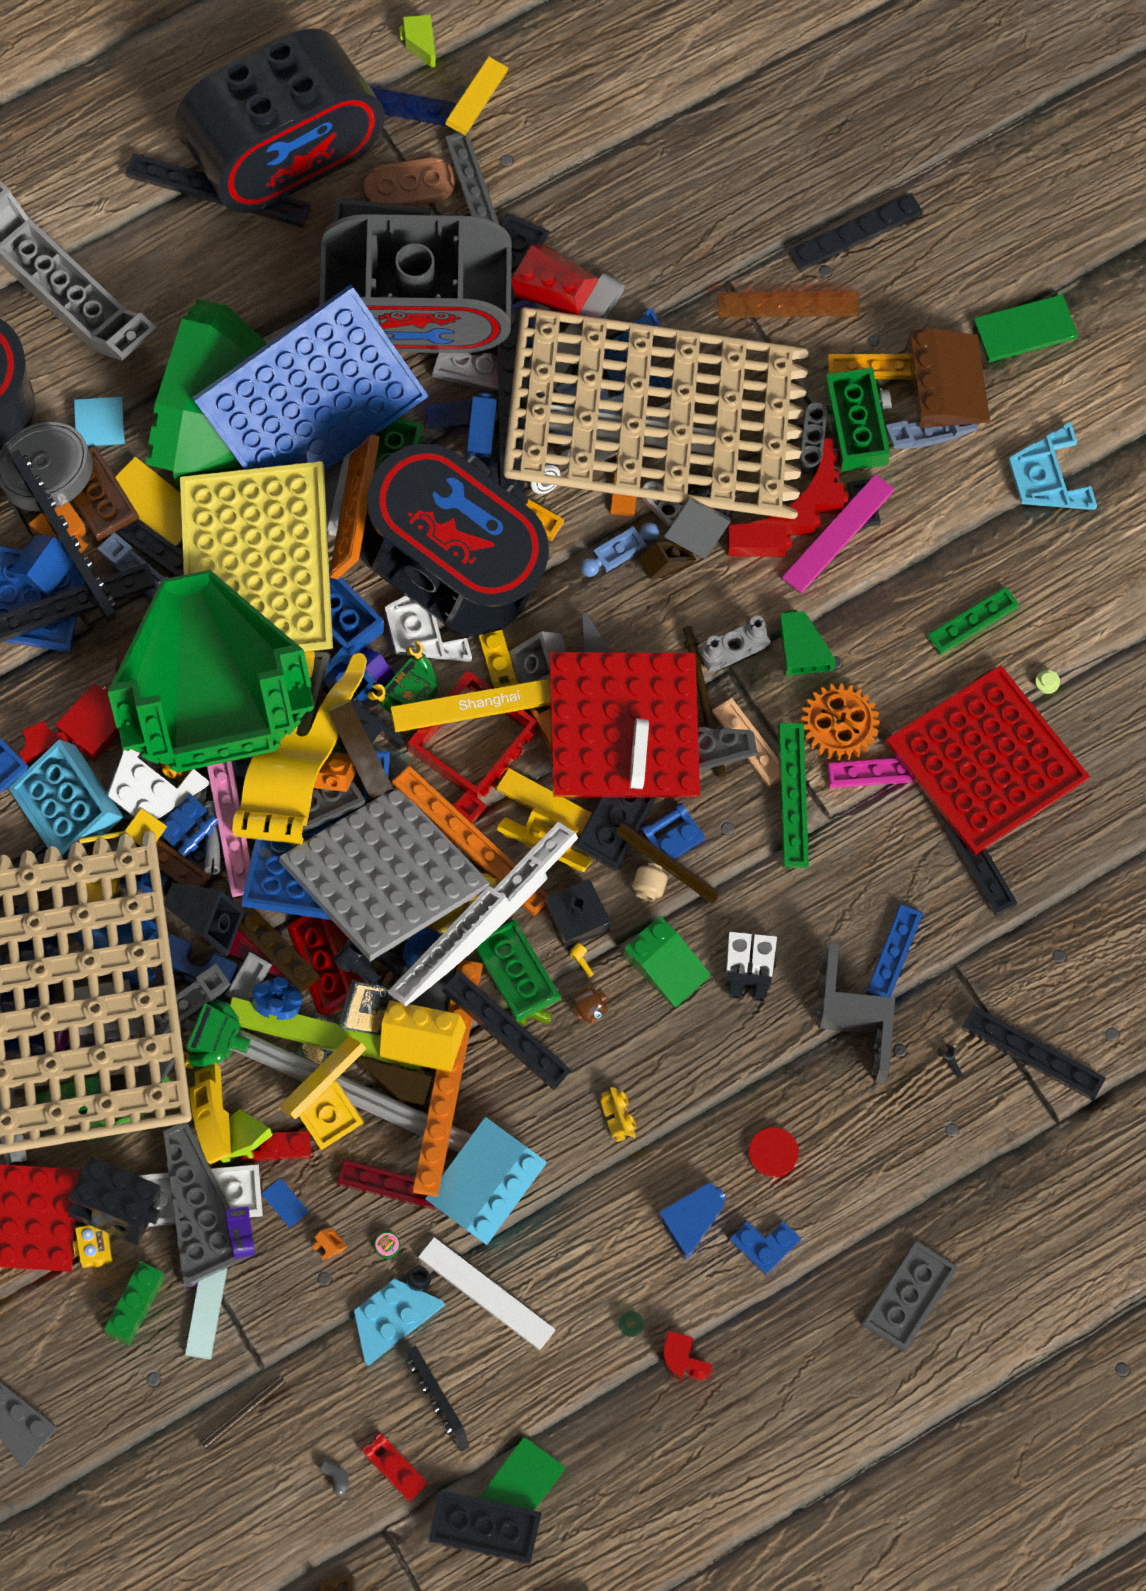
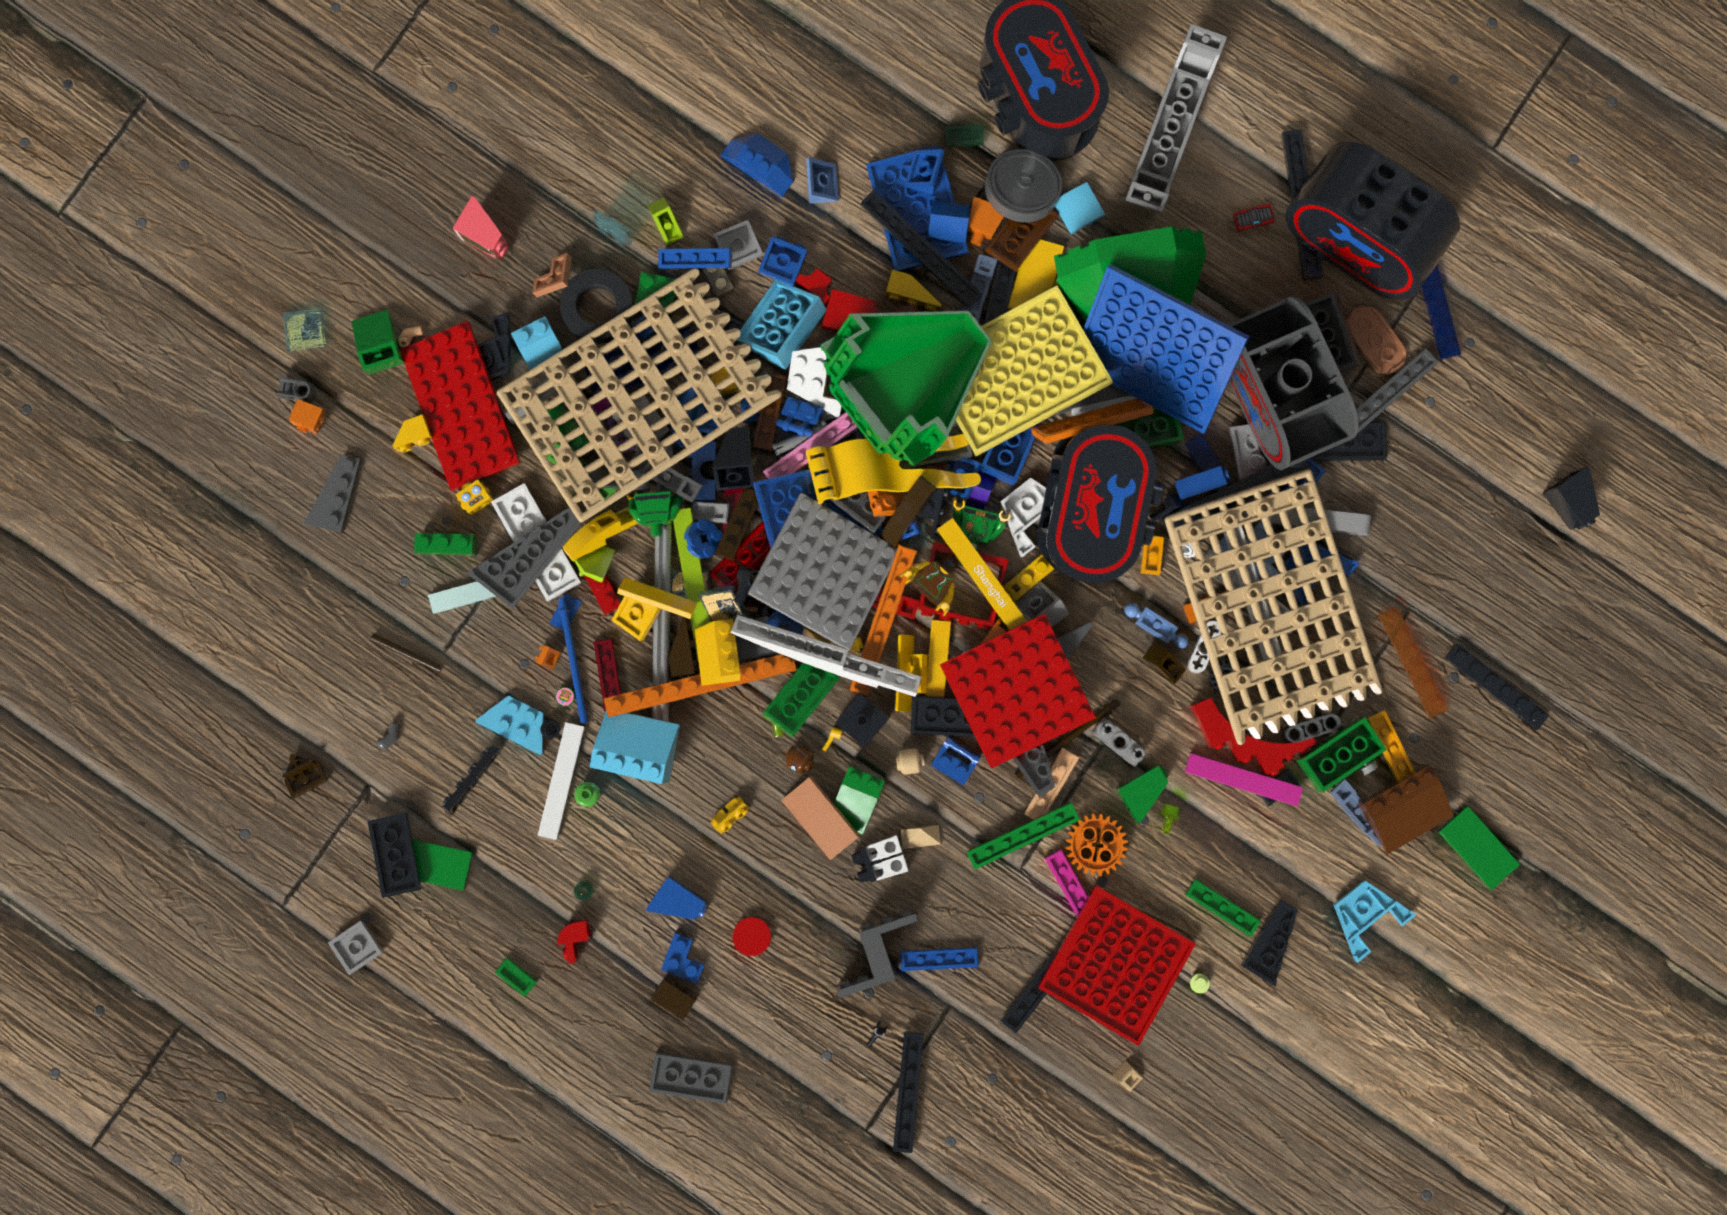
camera: 65 degrees right, 15 degrees up
black plate [10,450,118,622] -> none
black torso [68,1156,161,1245] -> none
yellow piece [79,808,167,846] -> none
dark purple leg [224,1206,255,1259] -> none
red plate [360,1432,428,1503] -> none
lime slope [399,15,436,67] -> none
black plate [441,971,572,1090] -> none
yellow tile [446,57,509,136] -> none
red wedge [511,244,598,315] -> none
dark brown axle [615,823,720,903] -> none
white beam [629,718,649,789] -> none
dark grey tile [664,496,731,559] -> none
none -> green tile [495,957,538,997]
none -> blue bar [558,598,588,723]
none -> bright green head [574,782,601,807]
none -> dark brown brick [650,977,697,1021]
none -> nougat tile [781,776,860,860]
none -> yellow slope [886,270,942,312]
none -> torso [899,558,955,616]
none -> tan slope [900,825,941,849]
none -> tan slope [1113,1061,1143,1092]
none -> clear neon green piece [1160,804,1180,835]
none -> tile [1233,204,1275,232]
none -> black wing [1241,899,1298,986]
none -> black slope [1542,466,1600,530]

